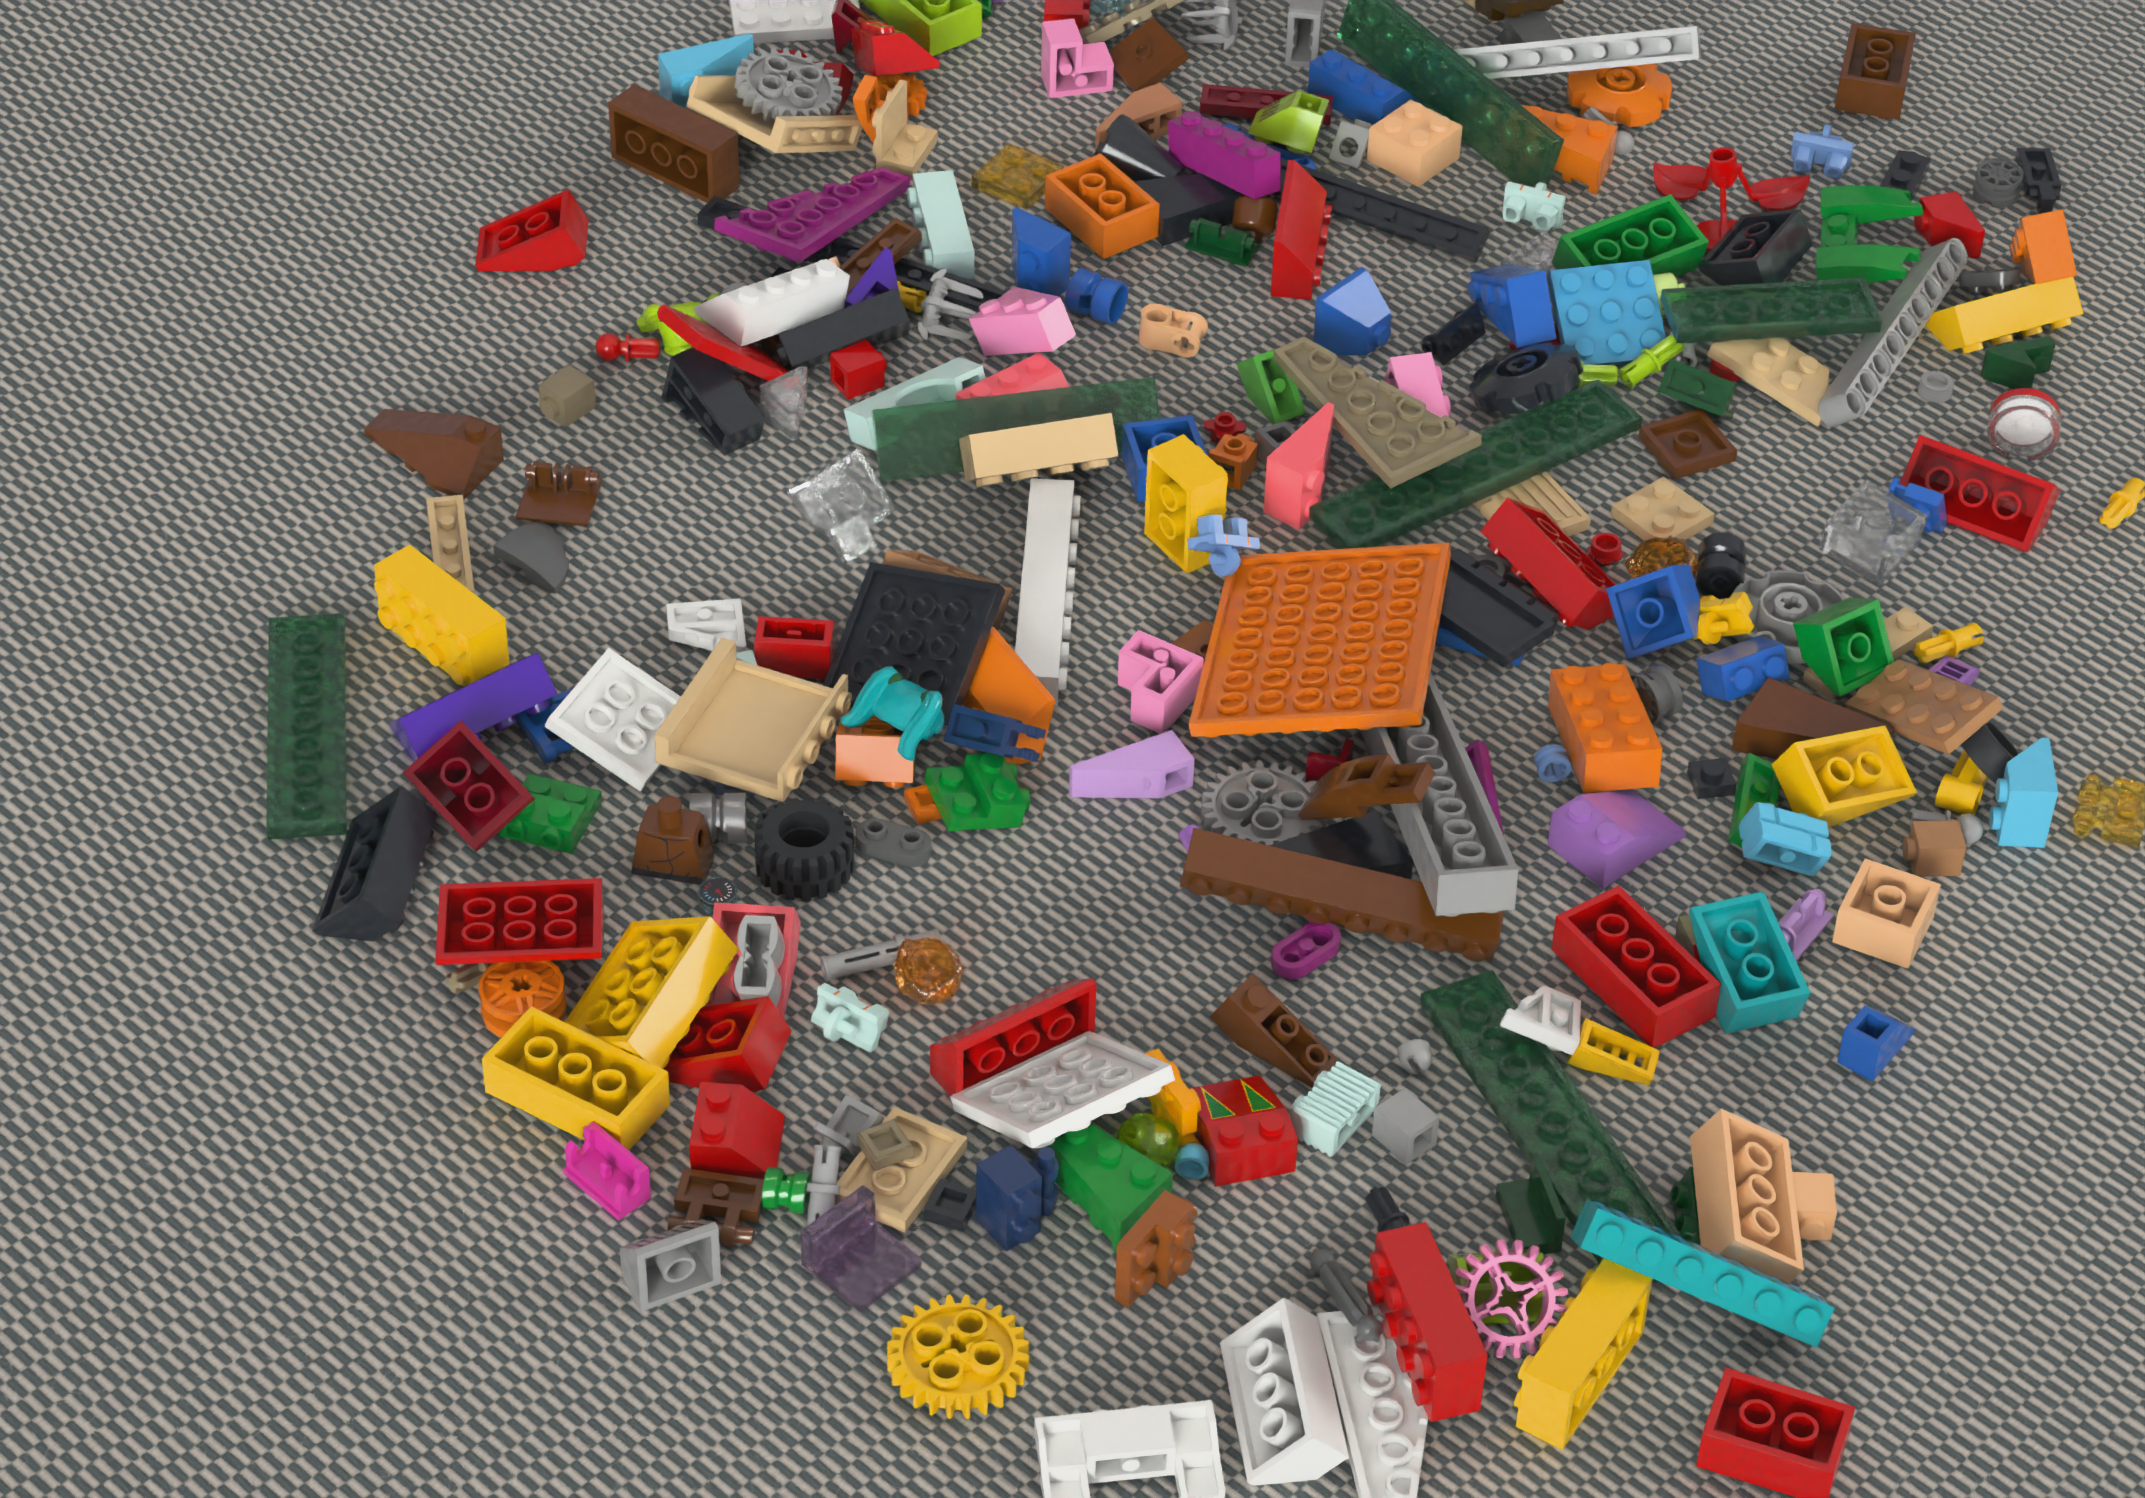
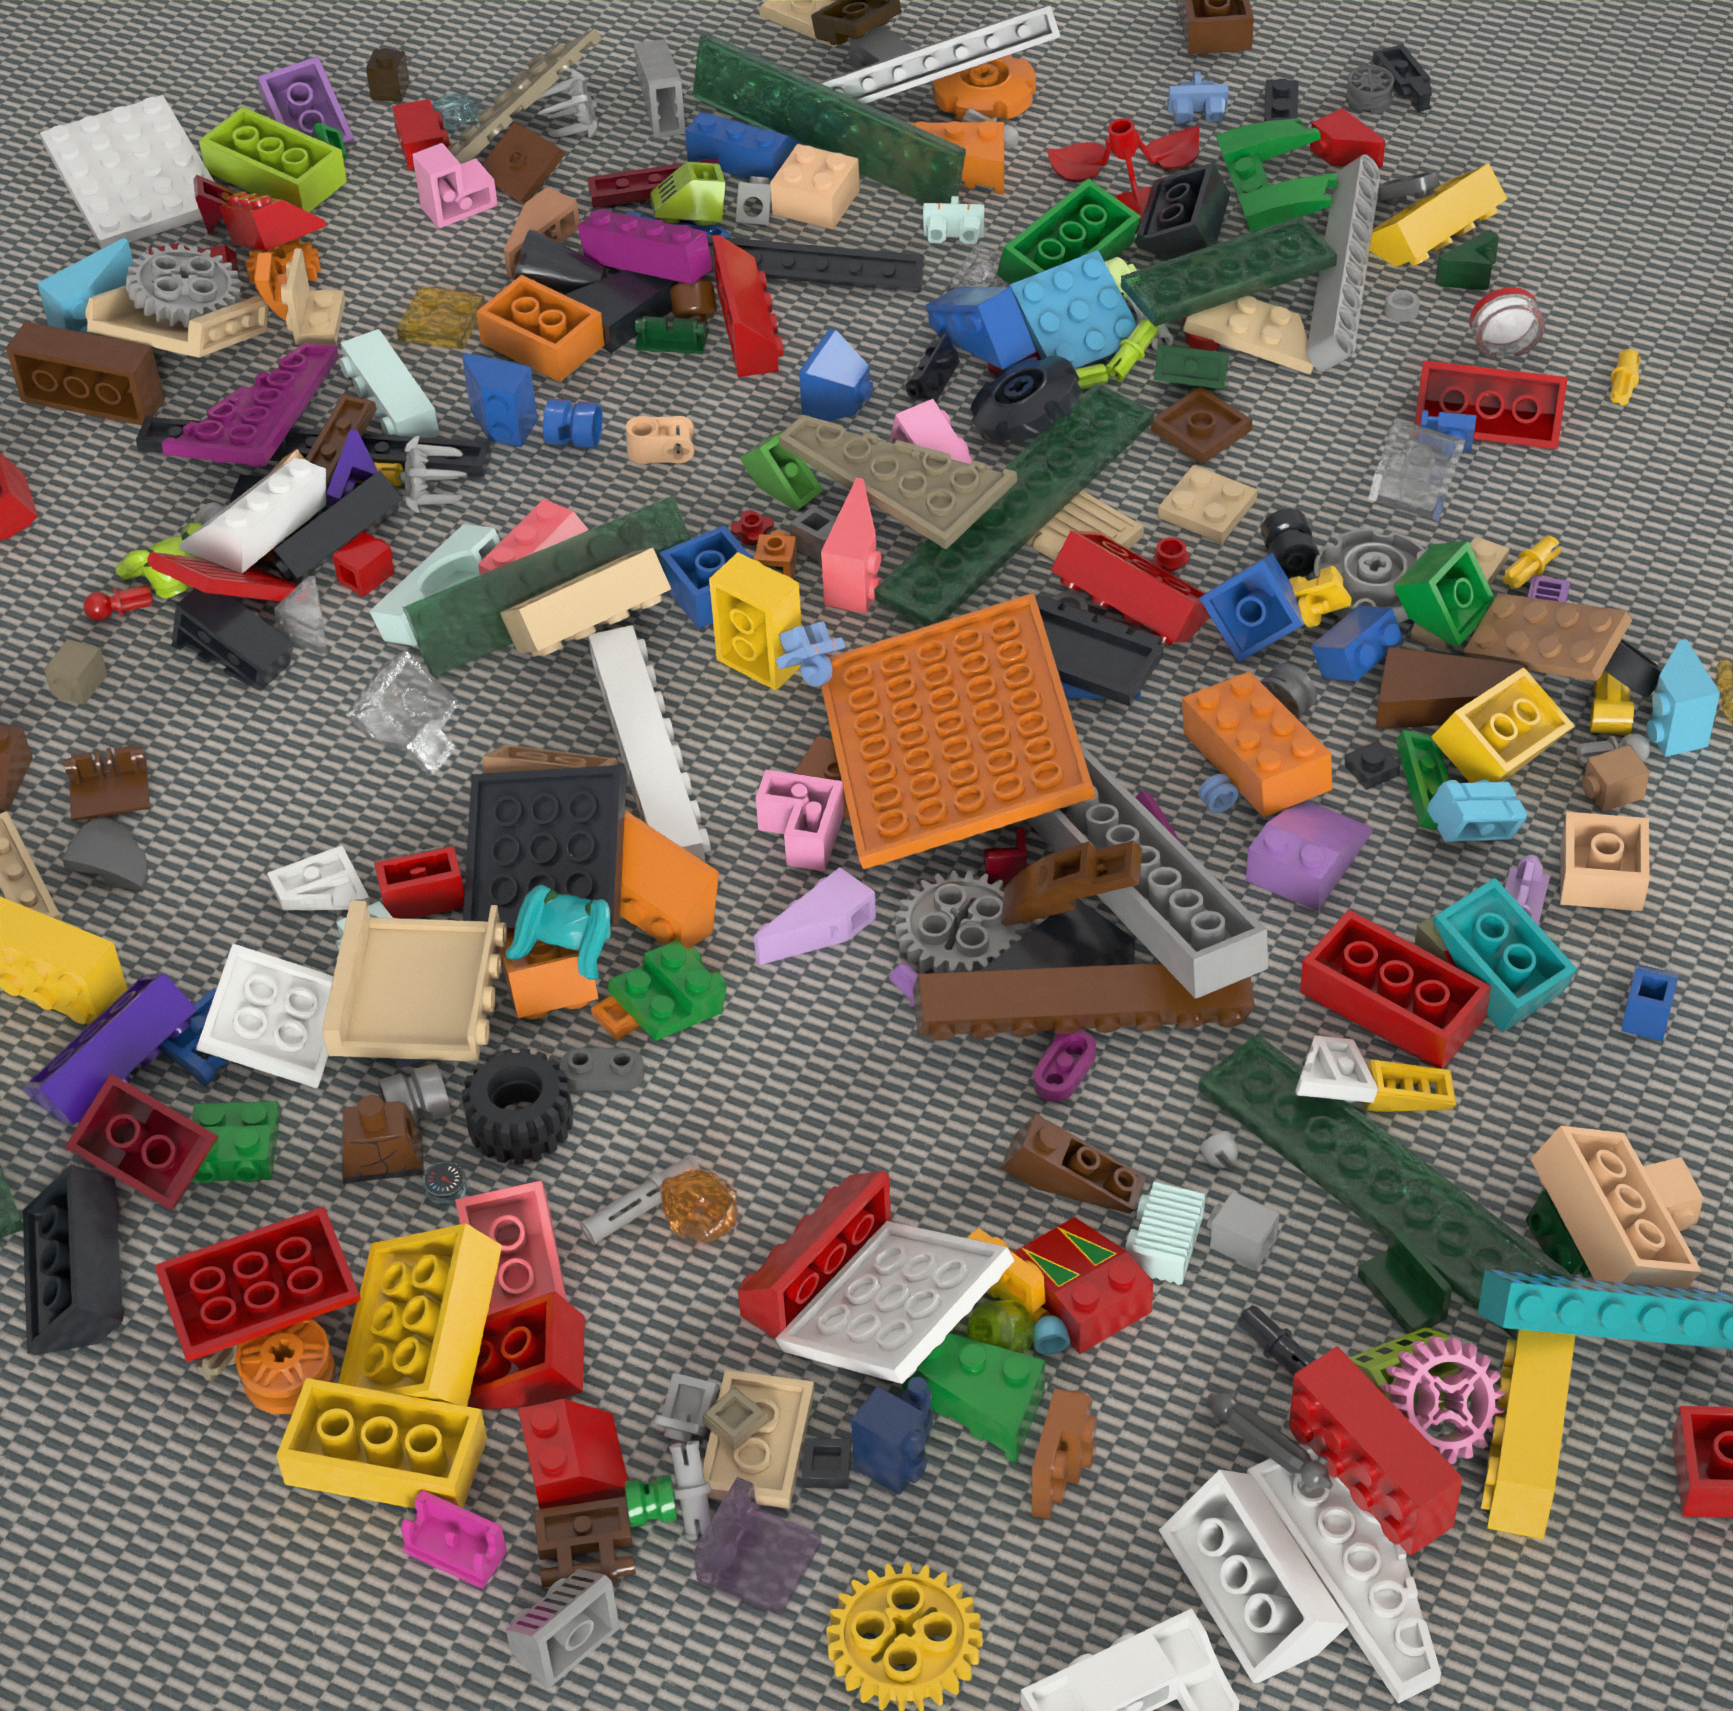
camera: 15 degrees left, 5 degrees up
light grey brick [734,915,785,1007] -> none
light aqua hips [811,983,889,1053] -> none
dark blue hinge [944,704,1046,762] -> none
bright pink wedge [969,287,1076,356] -> none
clear orange hair [1624,535,1699,579] -> none
orange wedge [2009,209,2077,284] -> none

